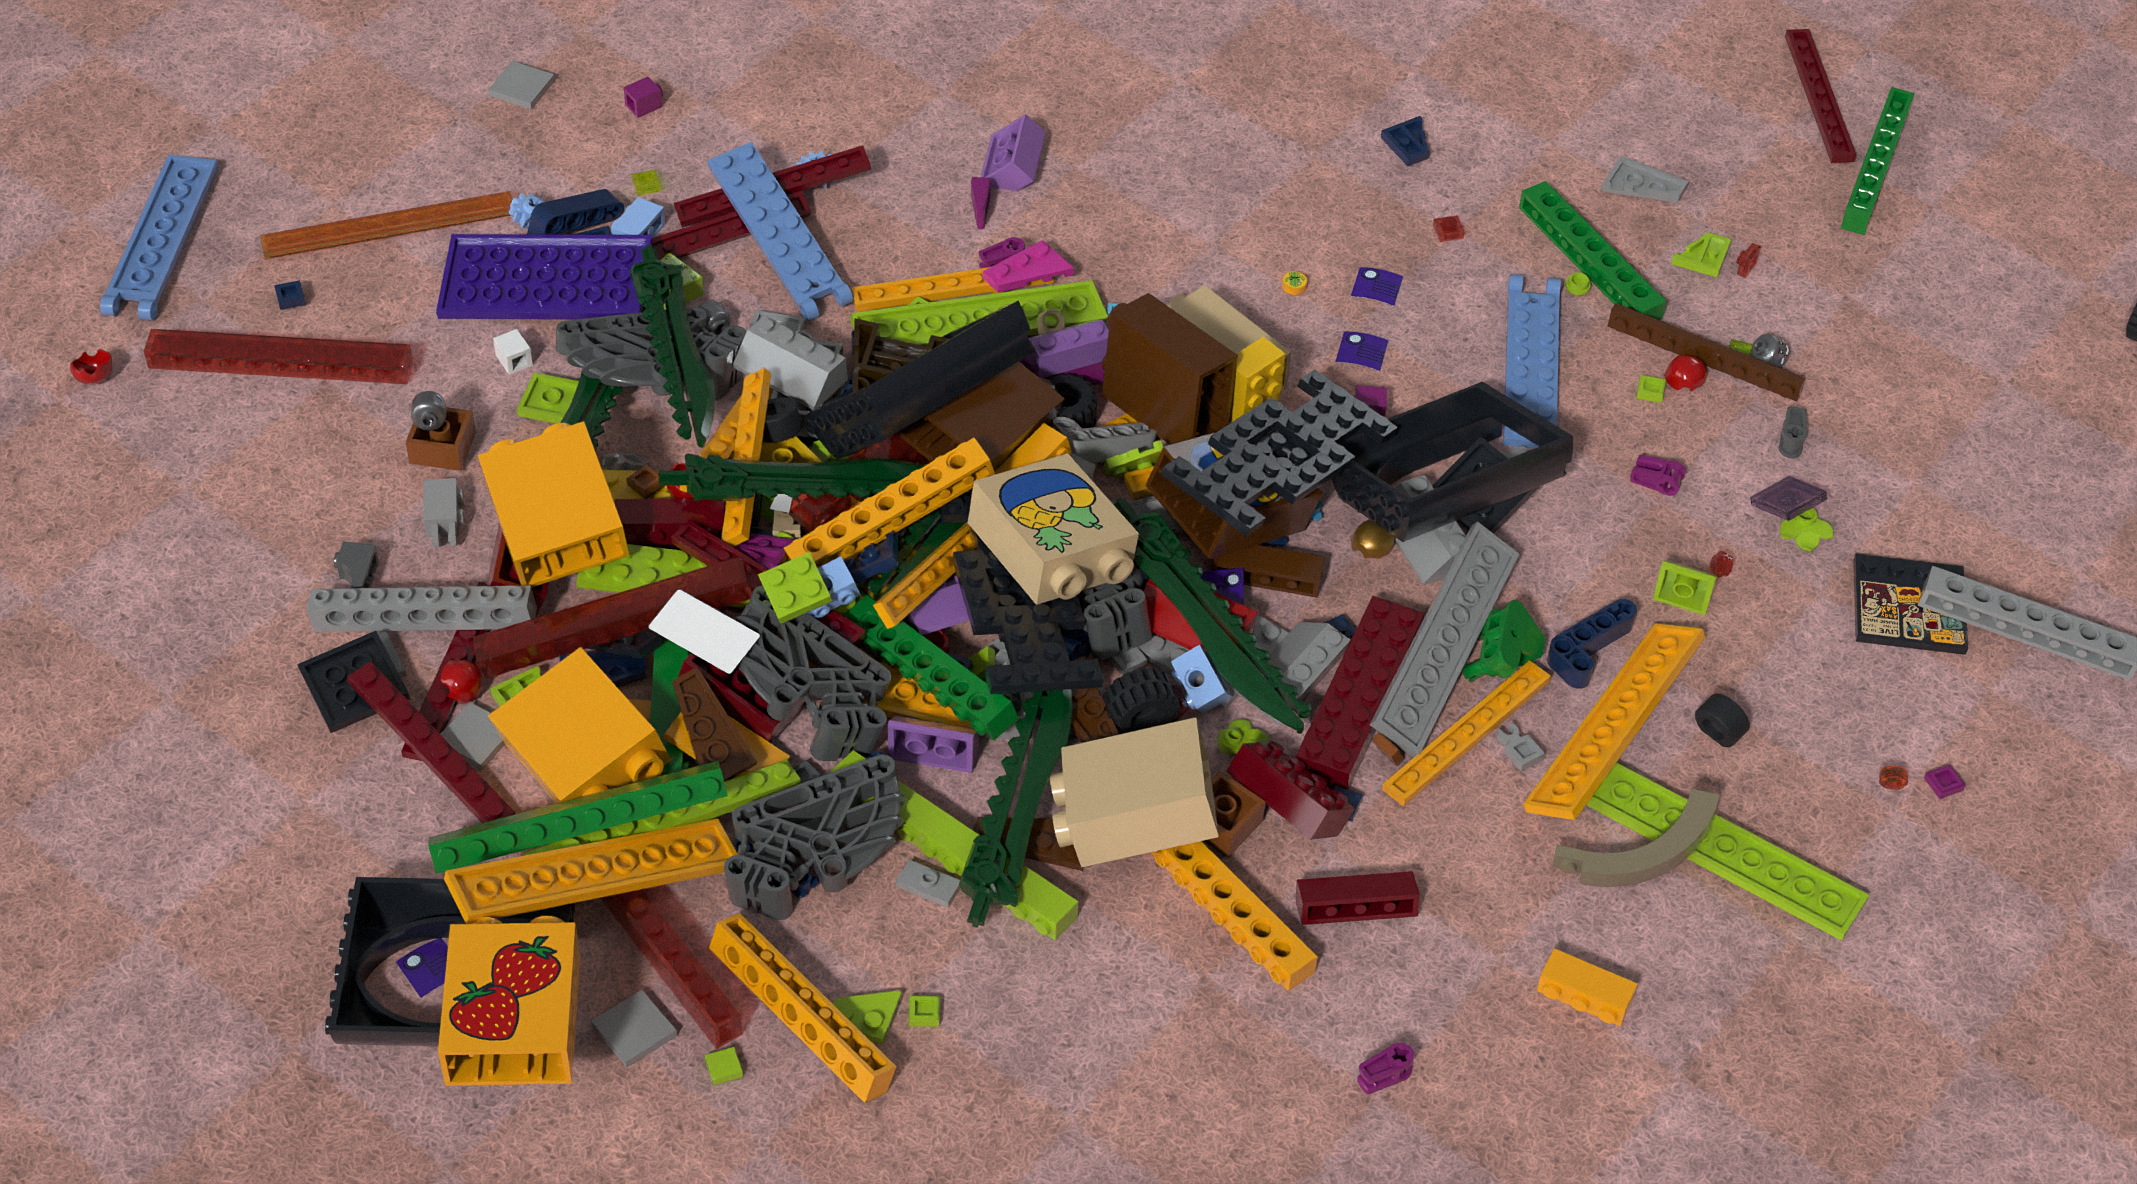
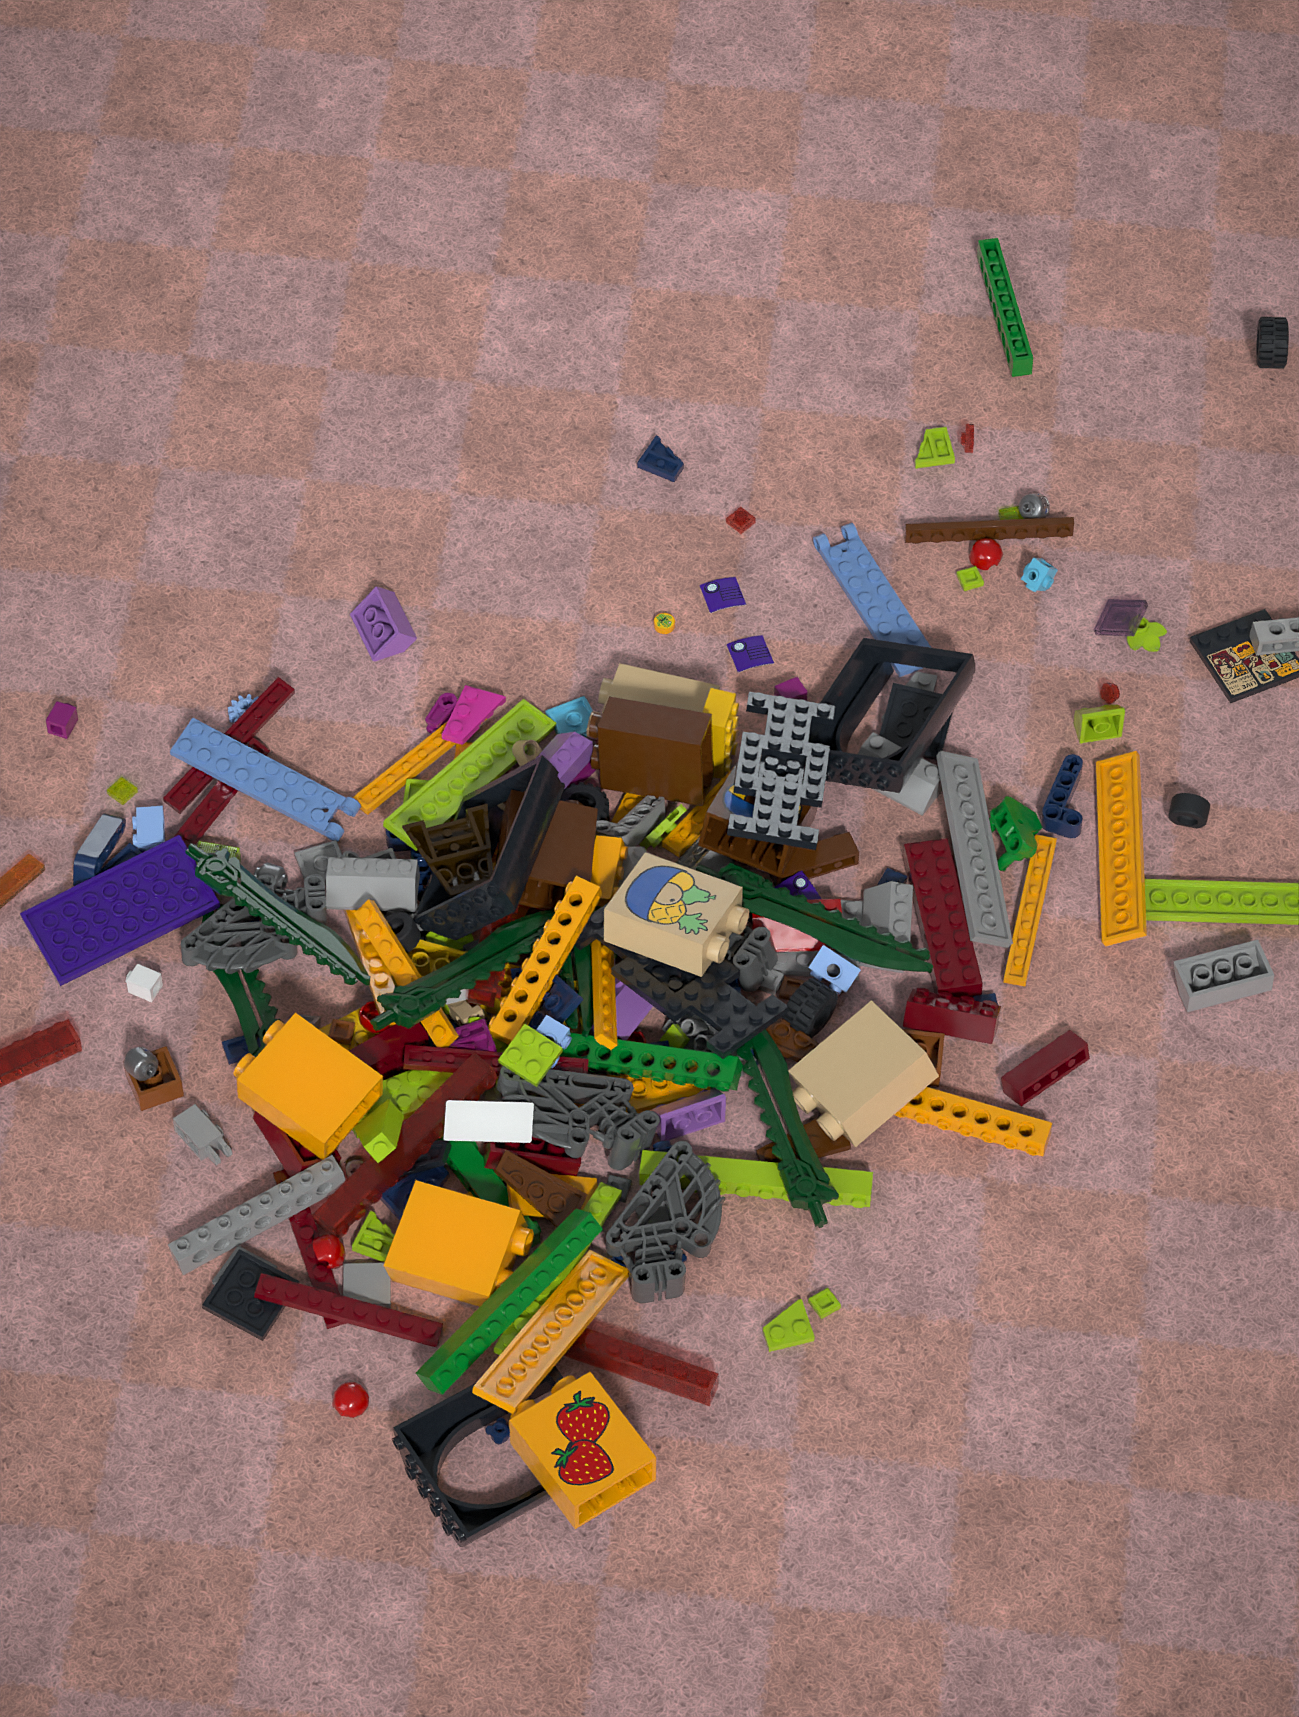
camera: 30 degrees left, 5 degrees up
dark grey arch [334,541,379,588] -> none
dark purple sticker [396,938,448,998] -> none
light blue gear [509,193,544,228] -> none
lime plate [517,372,579,424] -> none
light grey tile [591,990,677,1068] -> none
lime tile [704,1047,743,1086] -> none
light orange brick [709,913,897,1103] -> none
light grey plate [896,859,960,908] -> none
magenta slope [971,177,991,229] -> none
lime plate [1217,719,1271,755] -> none
pearl gold hair [1350,520,1394,559] -> none
magenta piece [1357,1043,1414,1094] -> none
dark orange tile [1371,732,1404,766] -> none
light grey plate [1496,723,1545,771] -> none
green brick [1519,181,1667,320] -> none
light orange brick [1537,948,1638,1027] -> none
dark tan arch [1553,788,1720,887] -> none
lime plate [1565,272,1591,295] -> none
light grey wing [1601,156,1689,203] -> none
magenta piece [1630,455,1686,496] -> none
dark grey piece [1779,406,1807,458] -> none
dark red plate [1785,29,1856,163] -> none
none -> red hair [332,1382,369,1418]
none -> lime slope [354,1099,404,1163]
none -> medium azure brick [1021,557,1058,592]
none -> light grey slope [1173,940,1274,1012]

